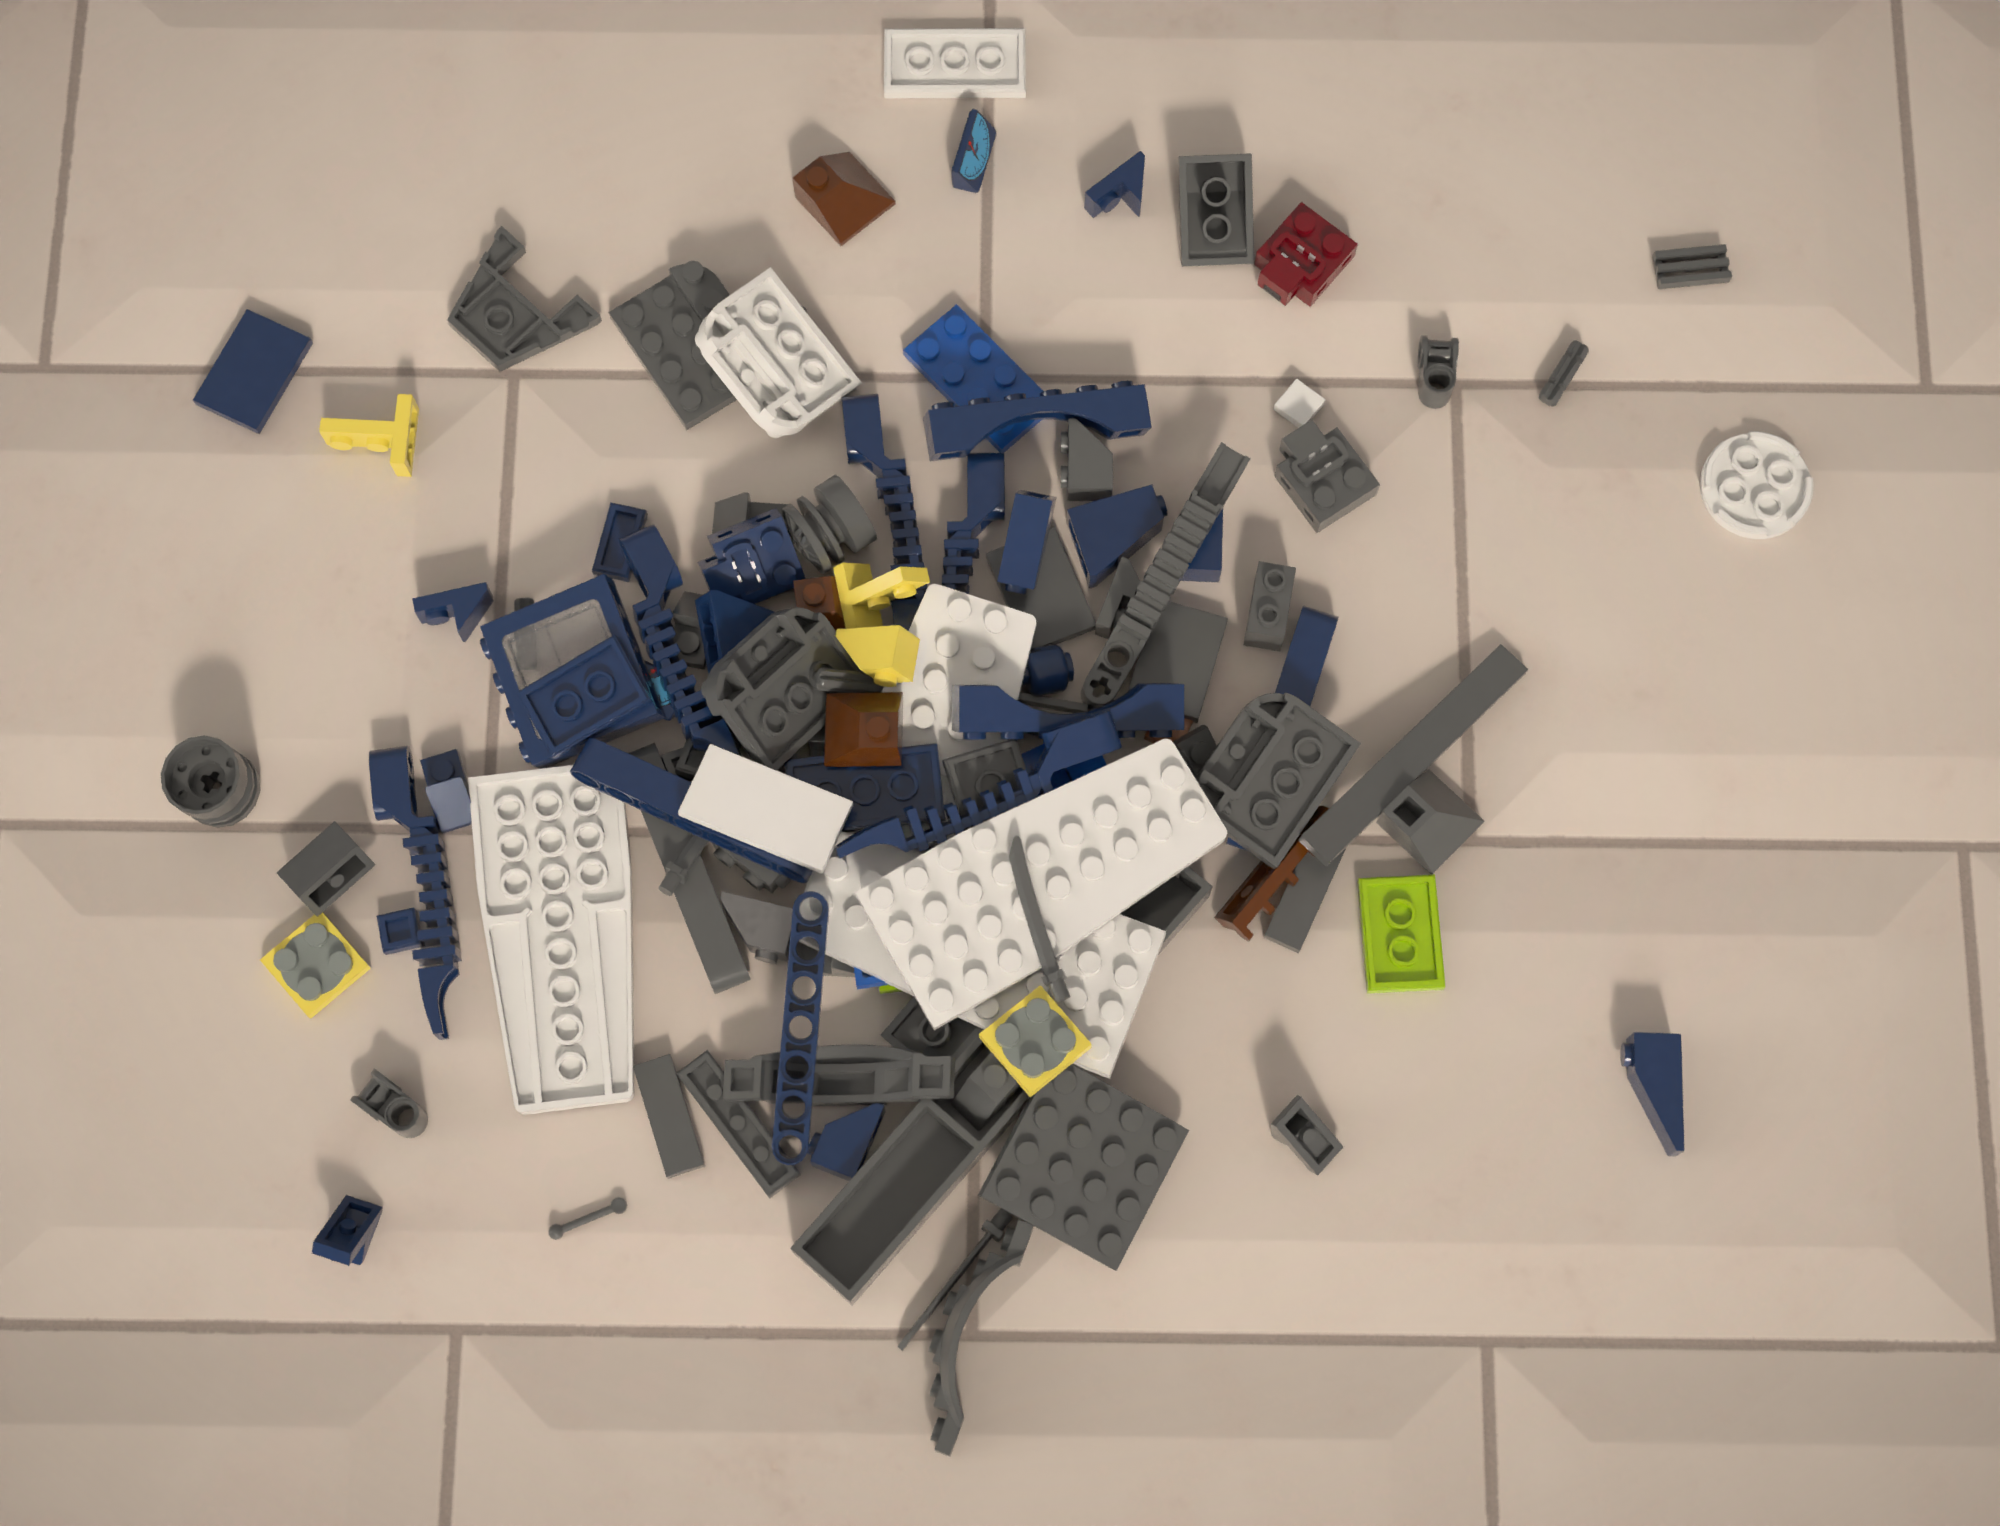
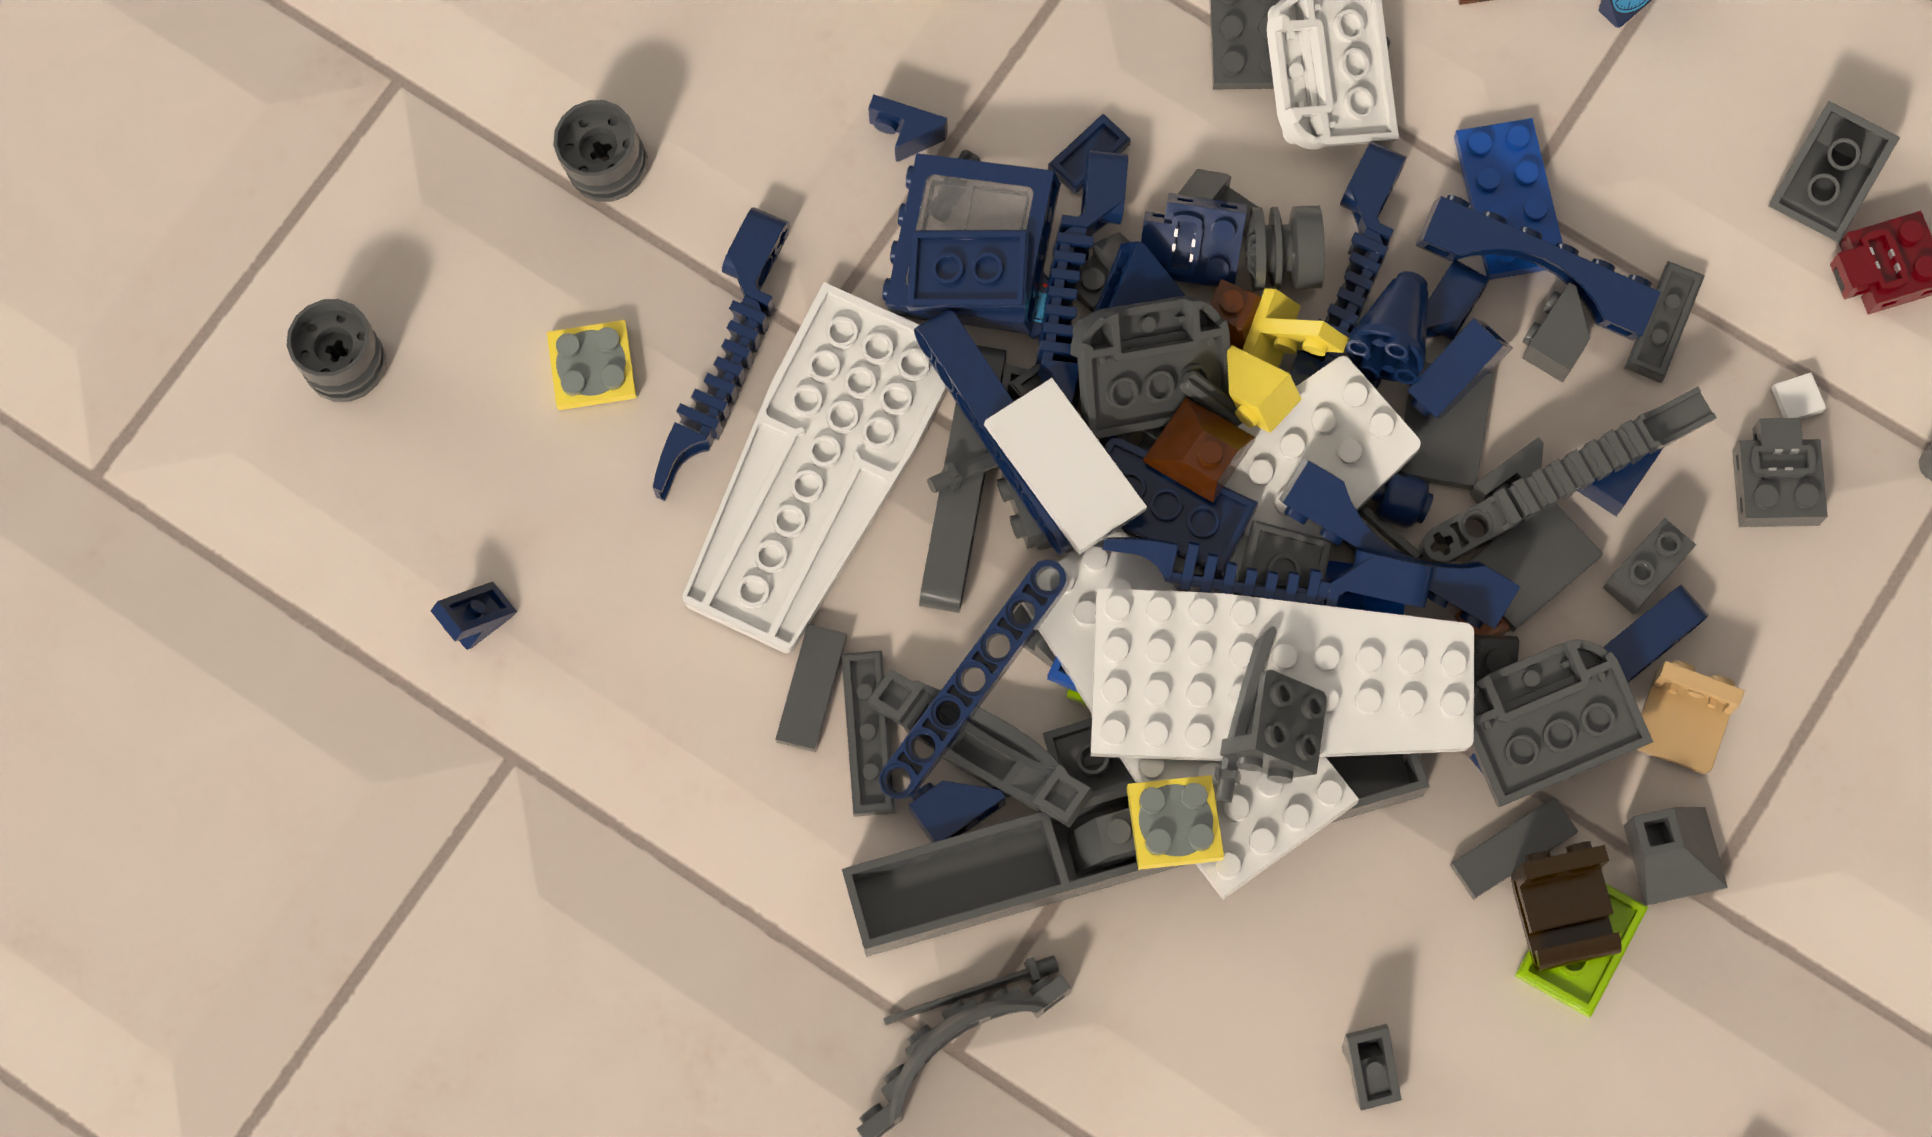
camera: 35 degrees right, 0 degrees up
dark grey brick [276,821,375,917] -> none
dark grey piece [350,1069,428,1138] -> none
dark blue tile [376,907,423,955] -> none
slope [420,749,472,834] -> none
dark grey hinge [548,1197,627,1240] -> none
flat silver slope [720,891,793,964] -> none
dark grey plate [978,1064,1189,1271] -> none
dark blue slope [1066,484,1168,589] -> none
dark blue slope [1084,151,1145,218] -> none
reddish brown hinge [1214,805,1329,942] -> none
dark grey tile [1298,644,1528,867] -> none
none -> dark grey wheel [286,299,386,402]
none -> dark grey bracket [1220,670,1327,783]
none -> dark blue cone [1346,271,1428,384]
none -> dark brown piece [1511,841,1622,972]
none -> dark grey tile [1624,261,1705,383]
none -> tan bracket [1636,660,1745,774]

